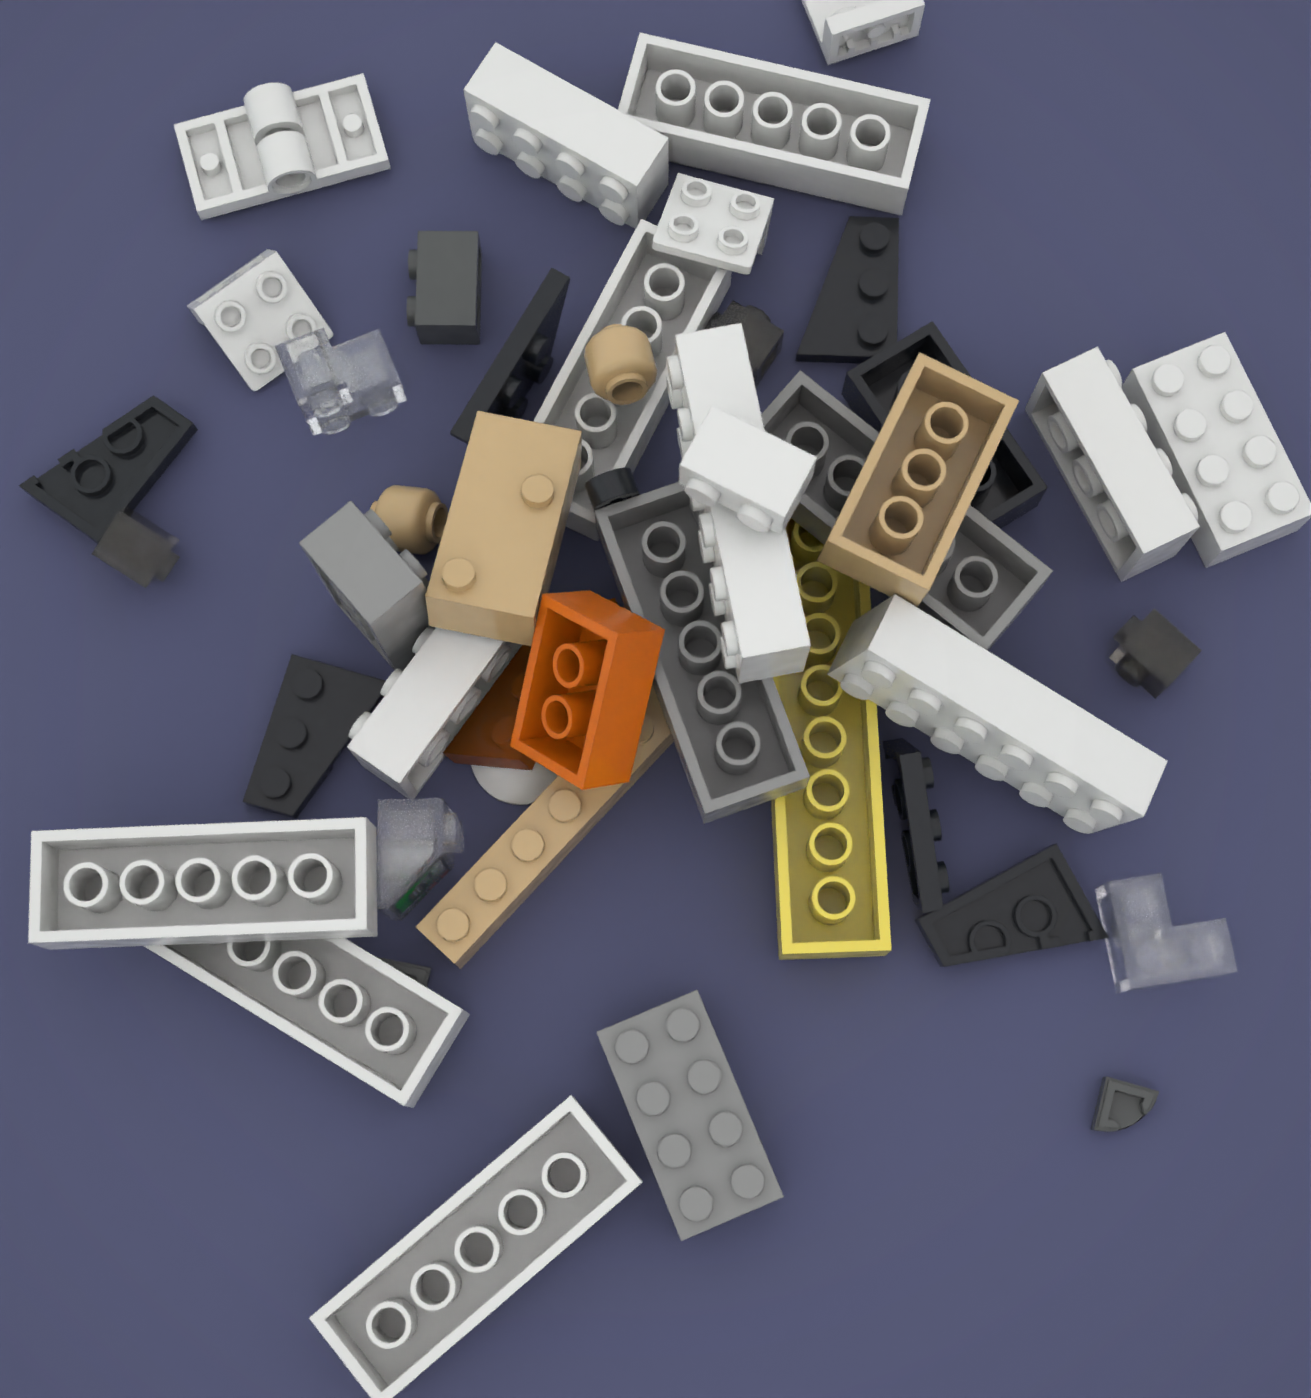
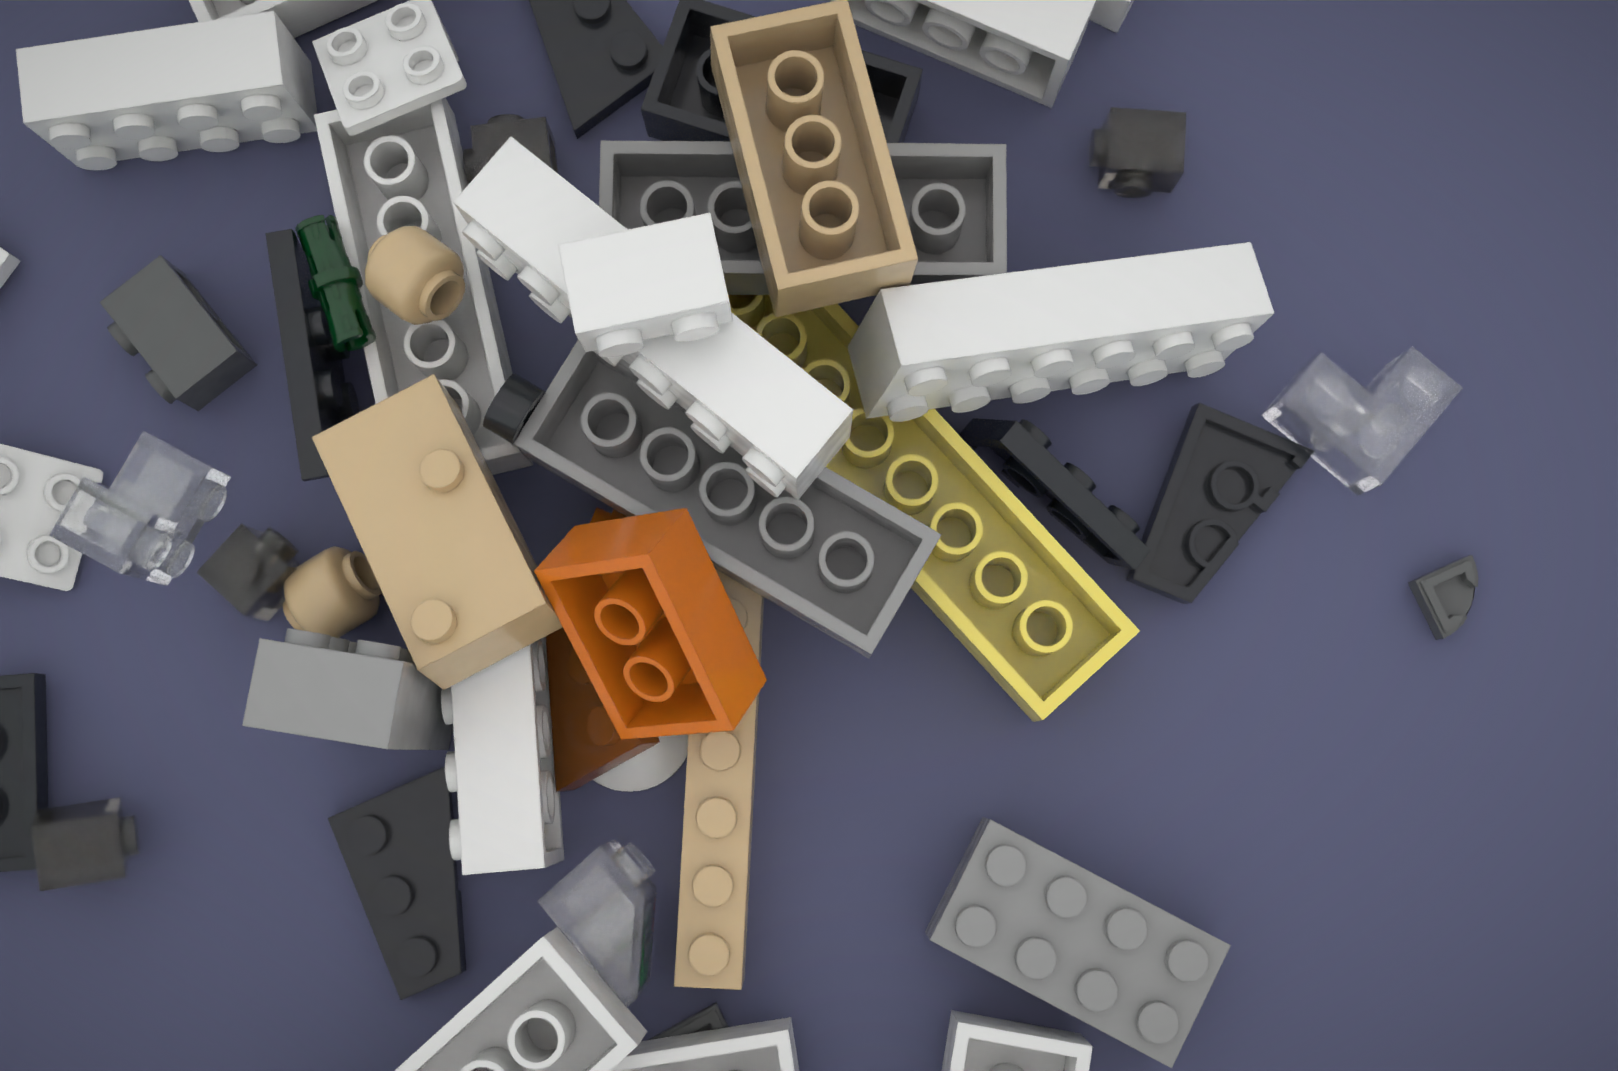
camera: 40 degrees left, 5 degrees up
none -> clear smoke brick [197,523,300,621]
none -> dark green pin [295,215,376,352]

